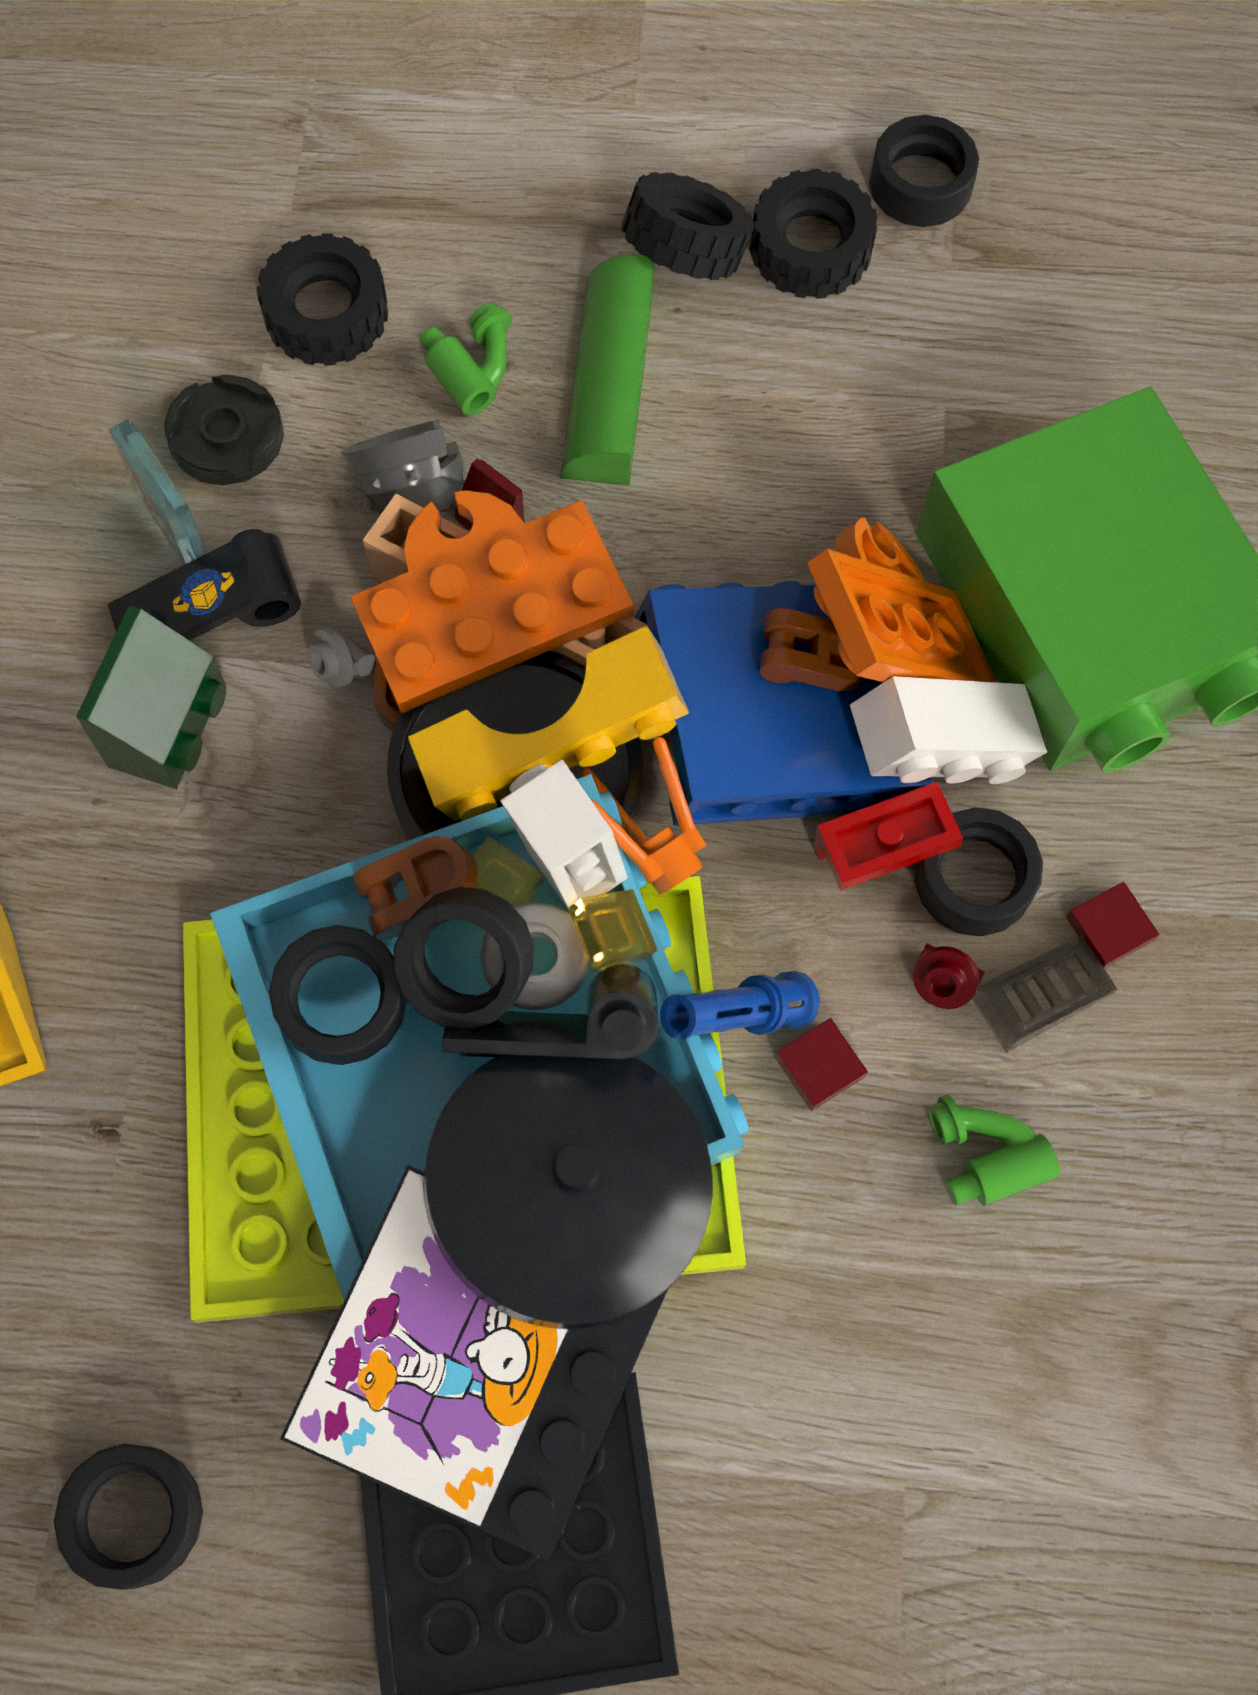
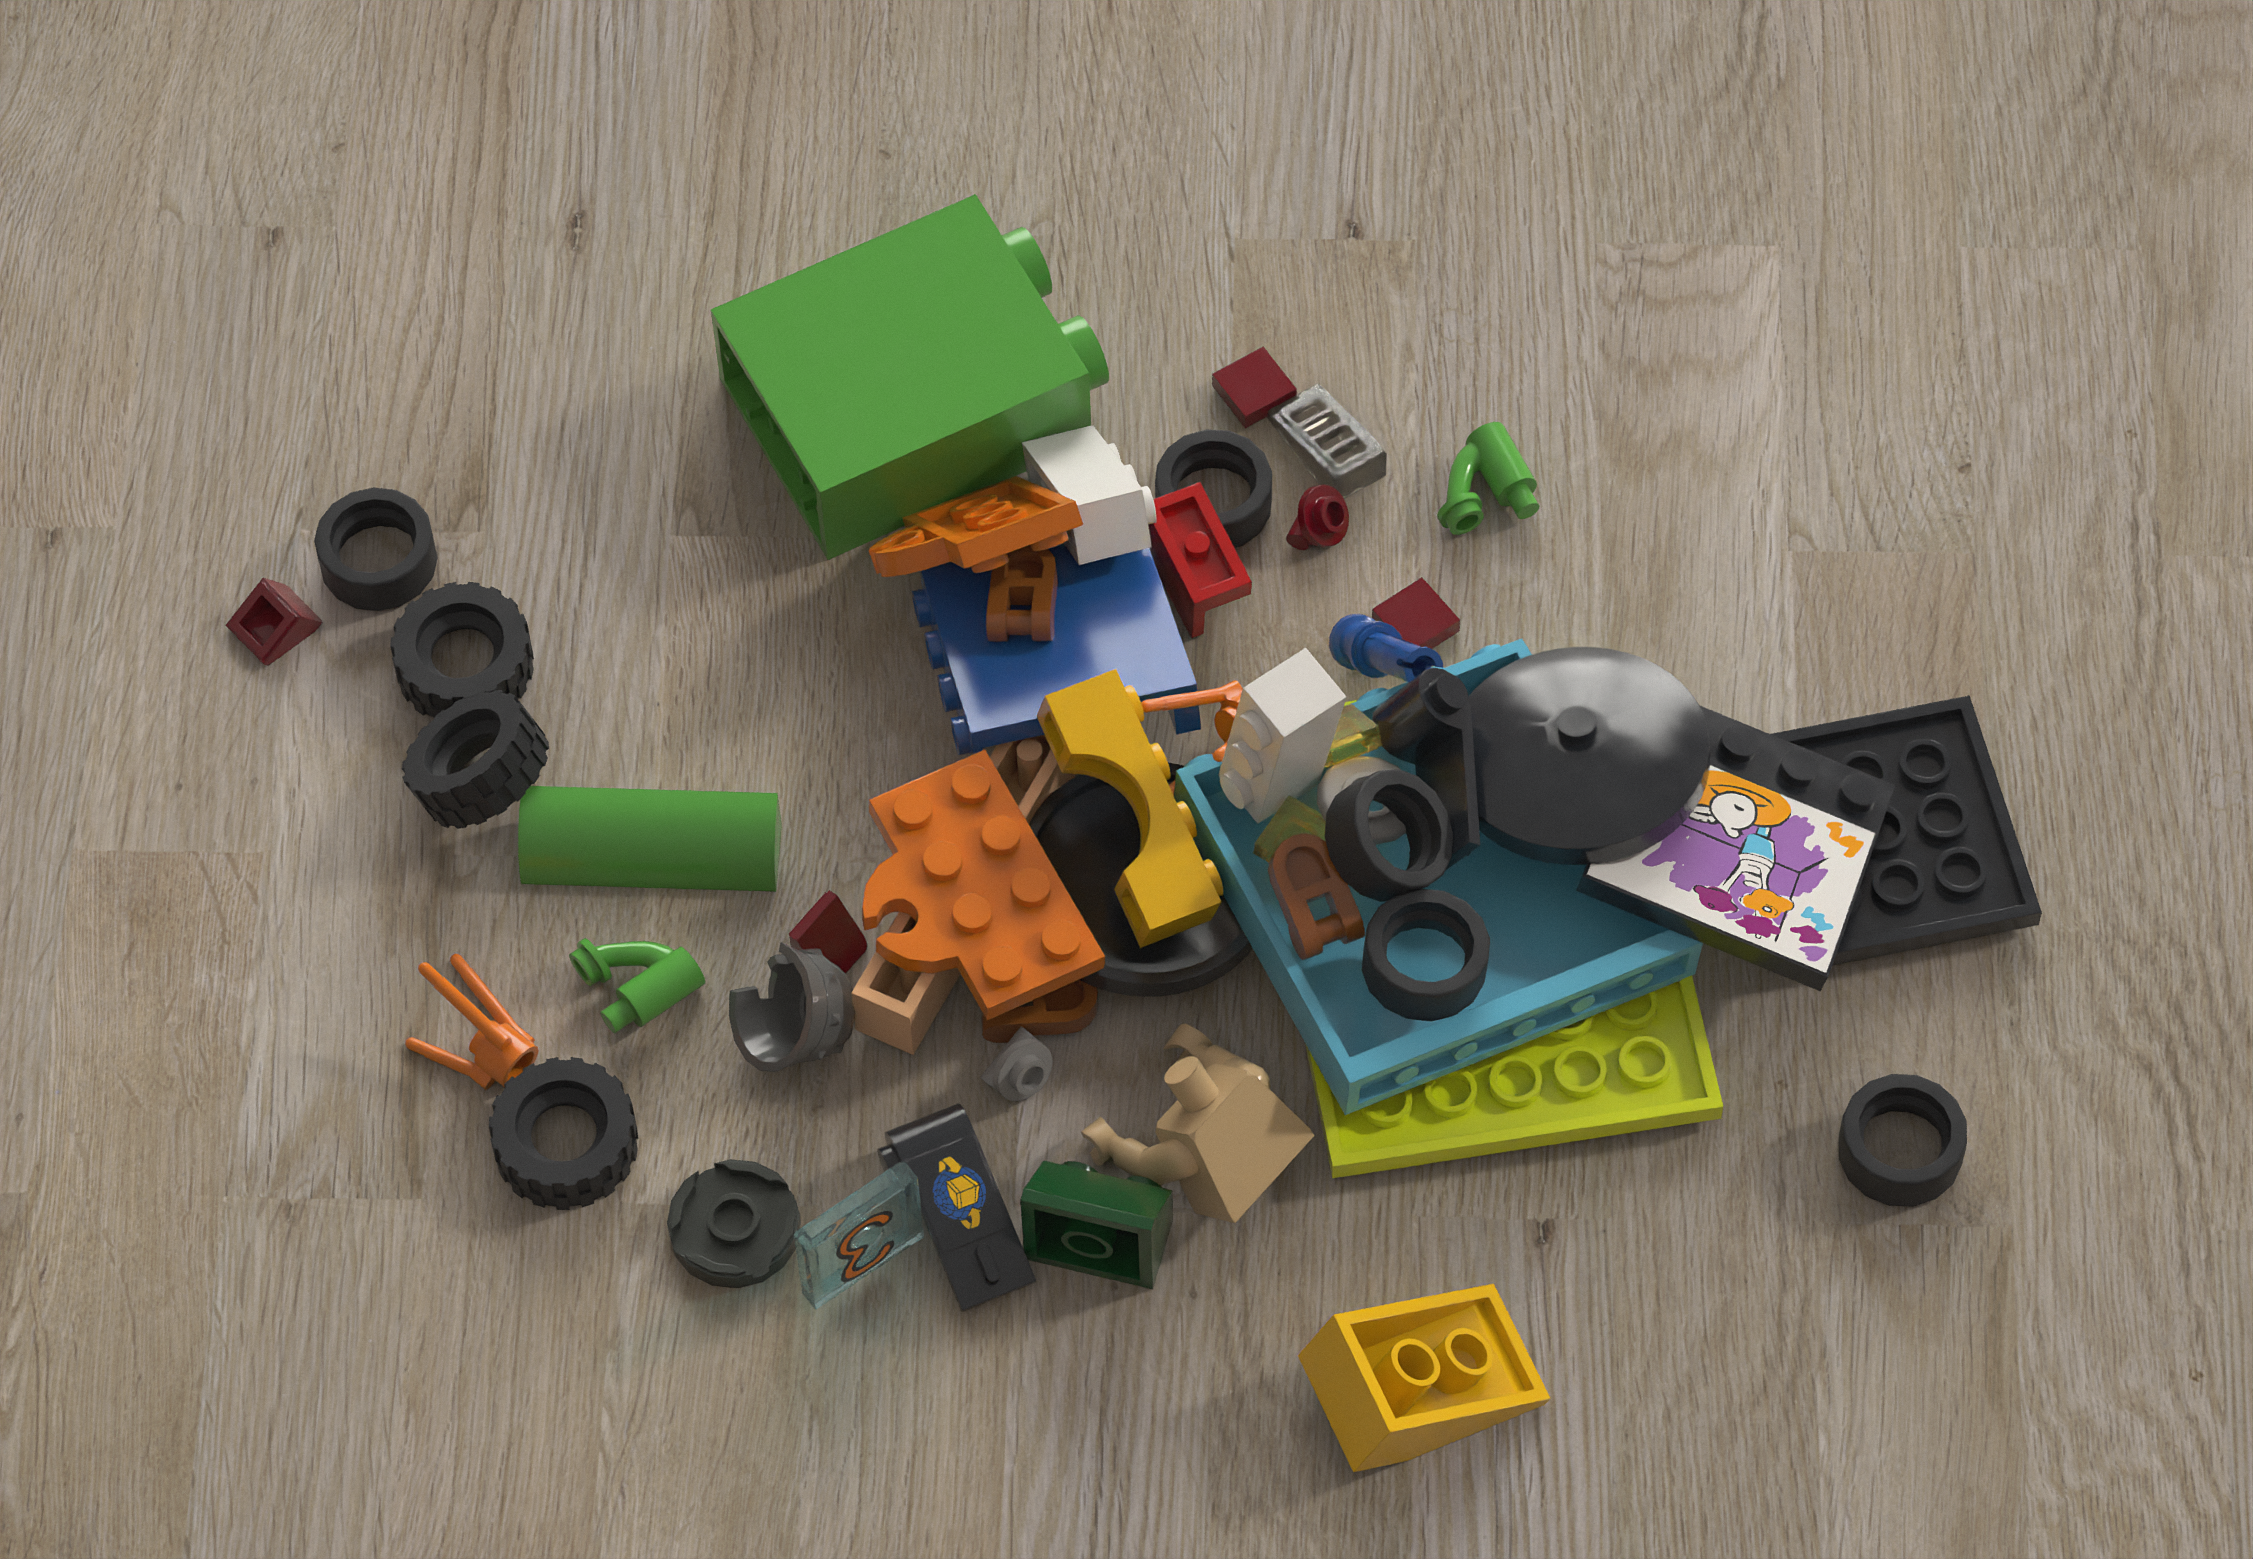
camera: 90 degrees left, 10 degrees down
none -> dark red slope [225,578,323,666]
none -> orange plant [405,954,539,1090]
none -> tan torso [1081,1023,1315,1223]

